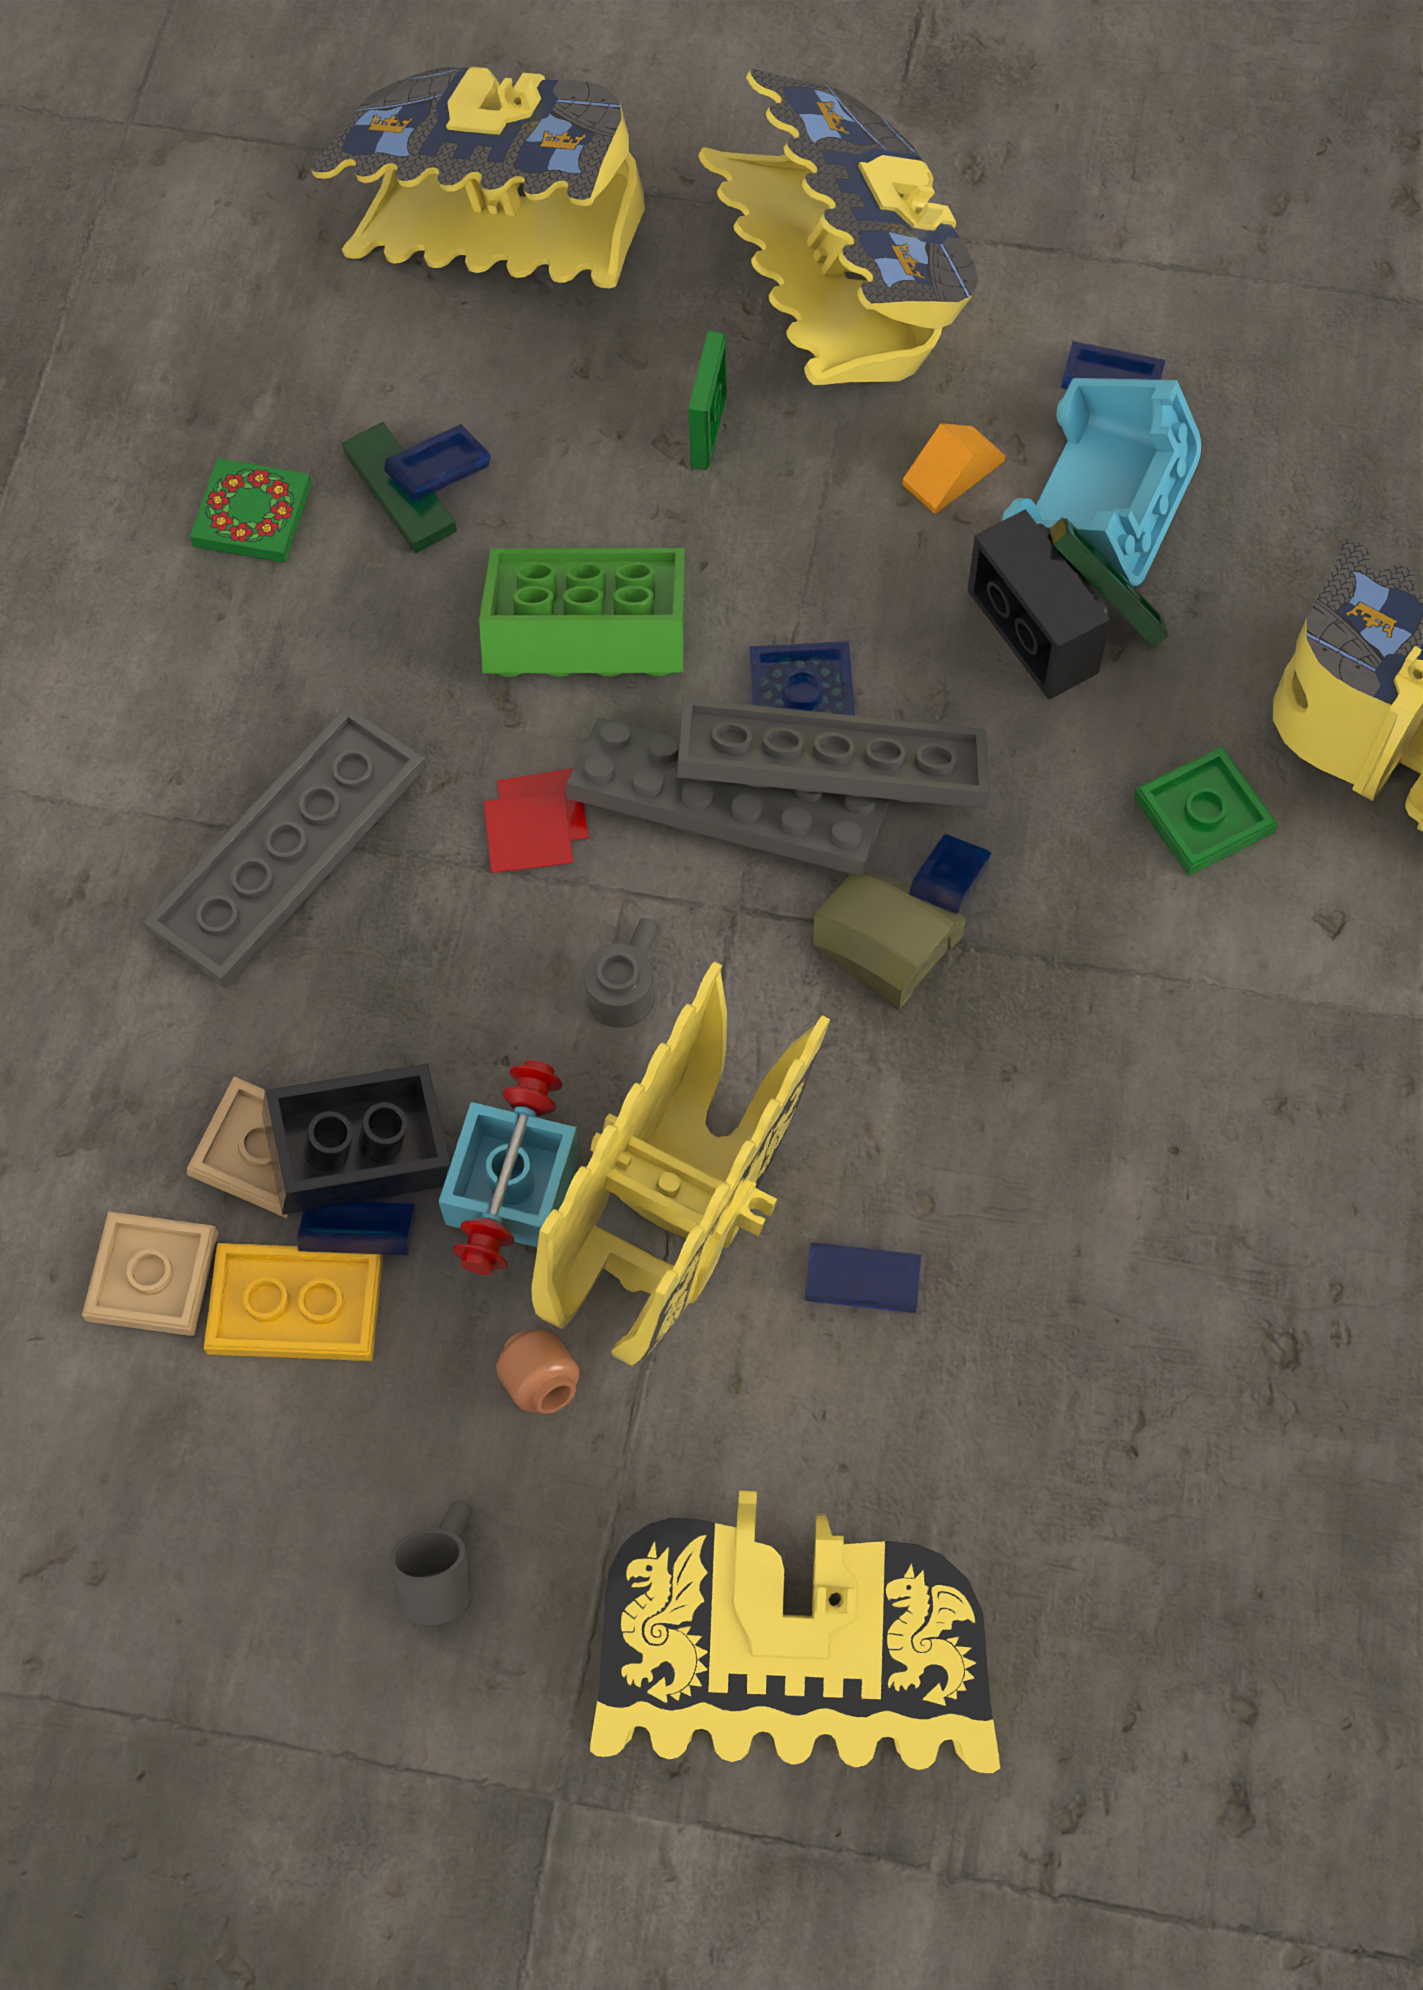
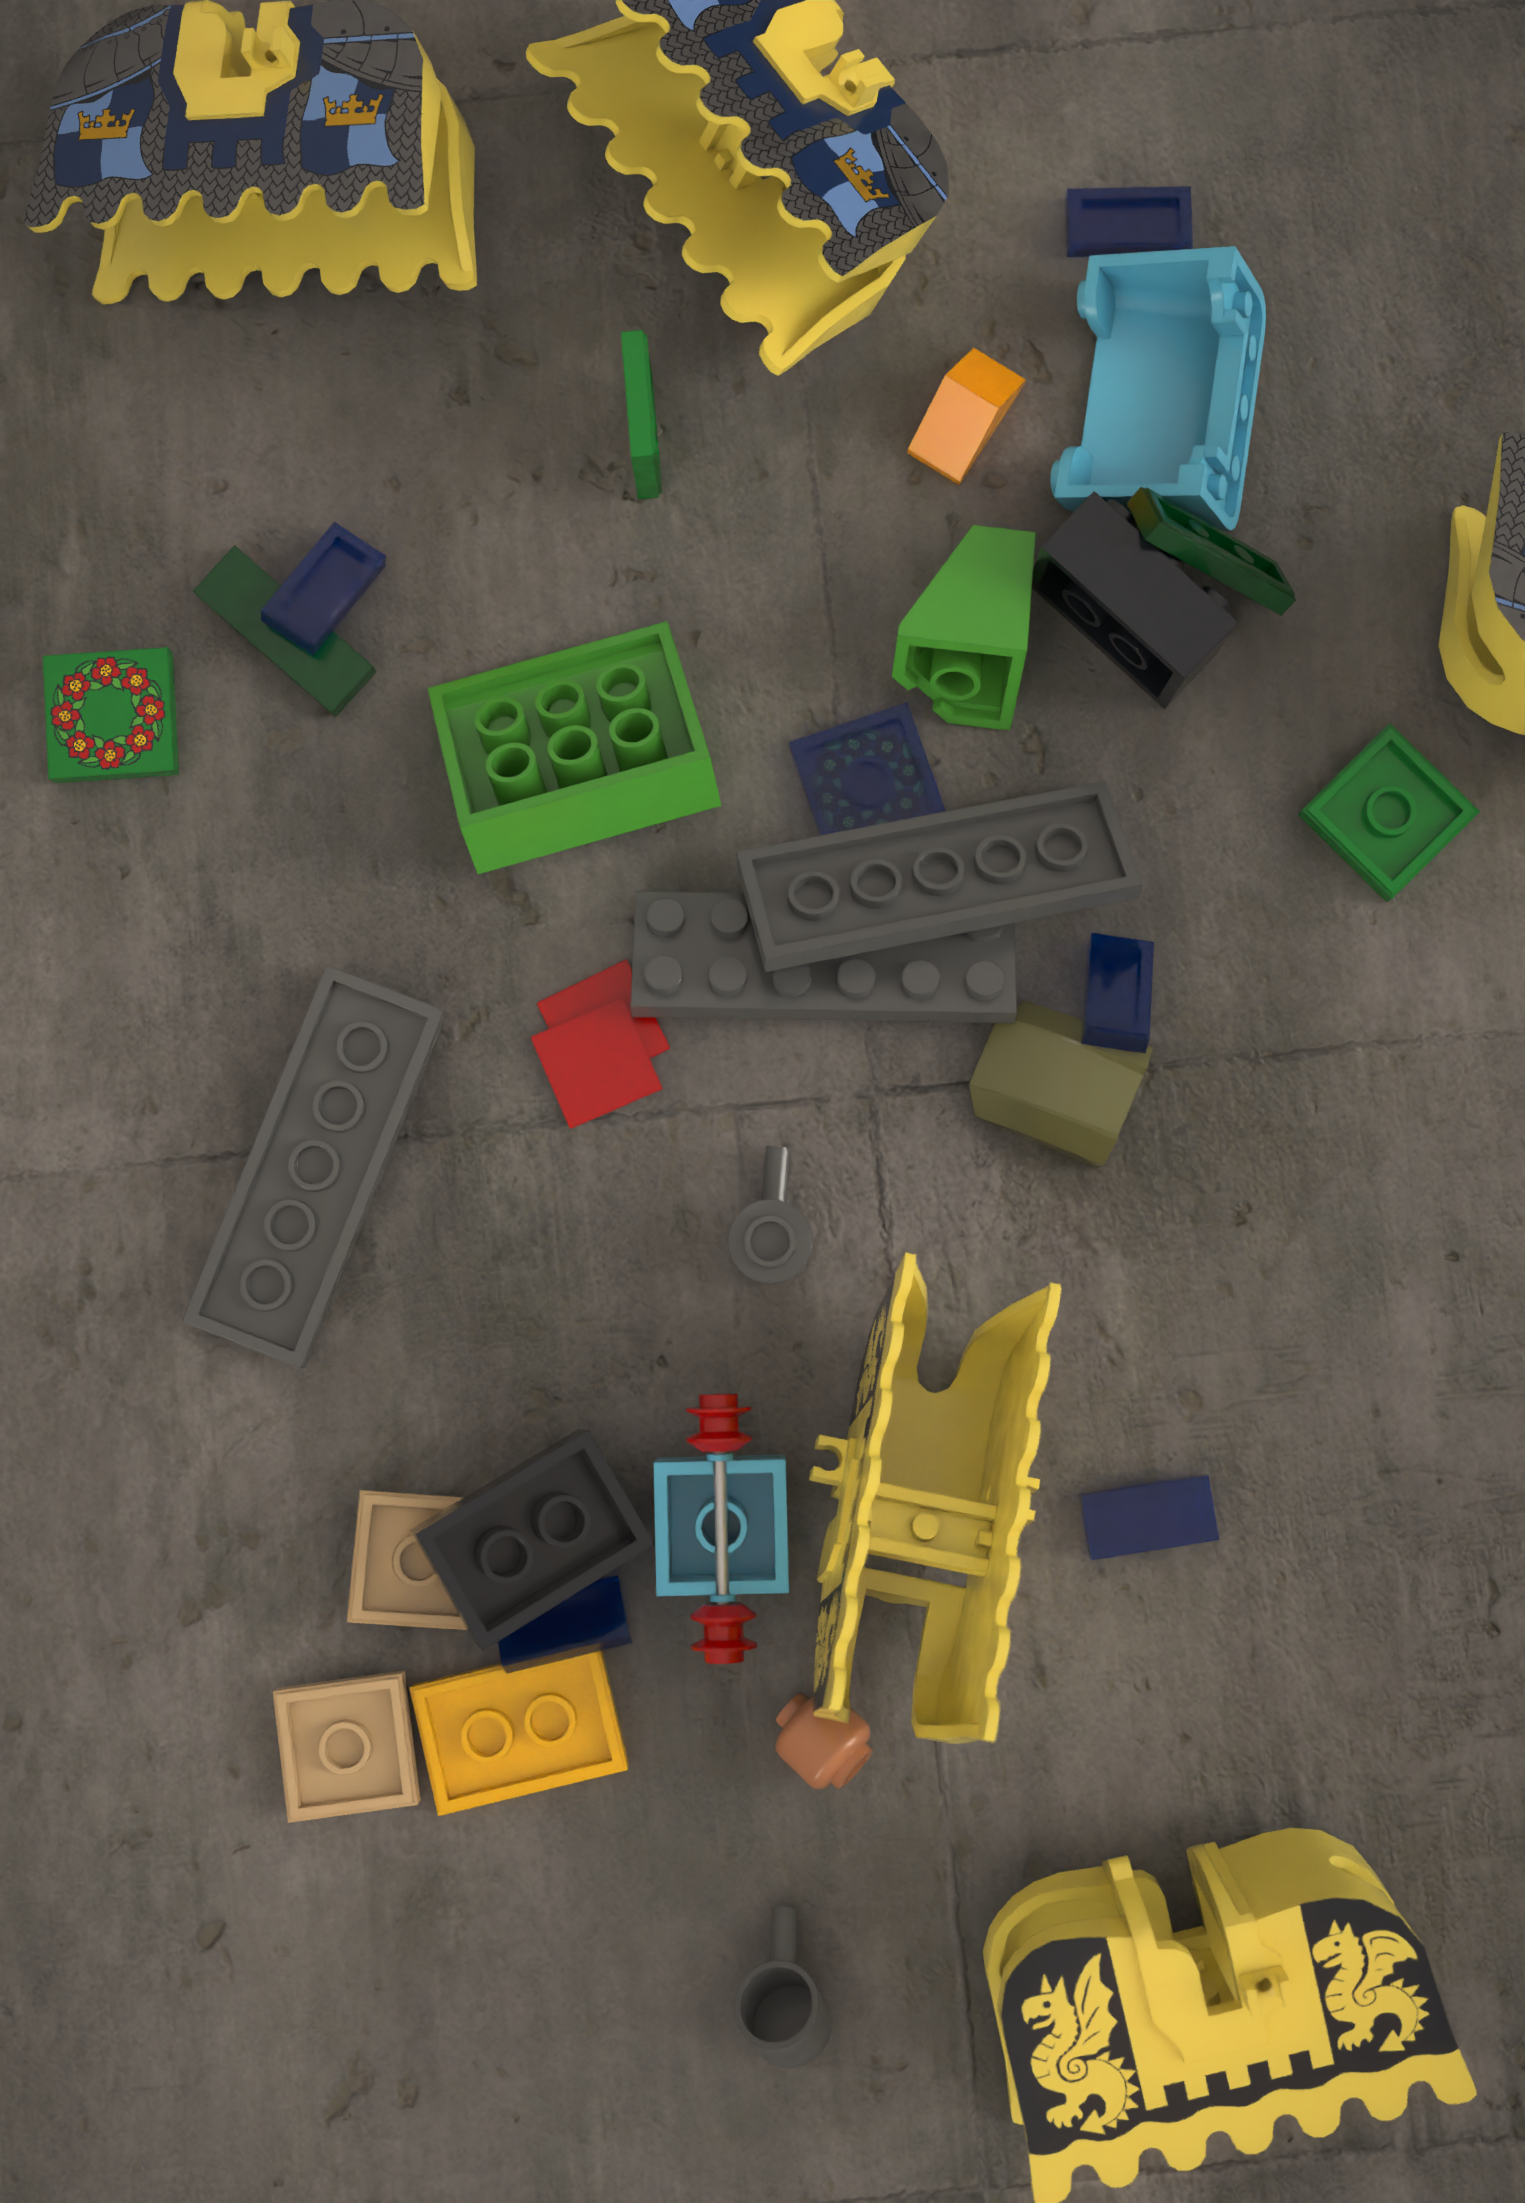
camera: 15 degrees left, 20 degrees up
none -> bright green slope [892,525,1036,731]

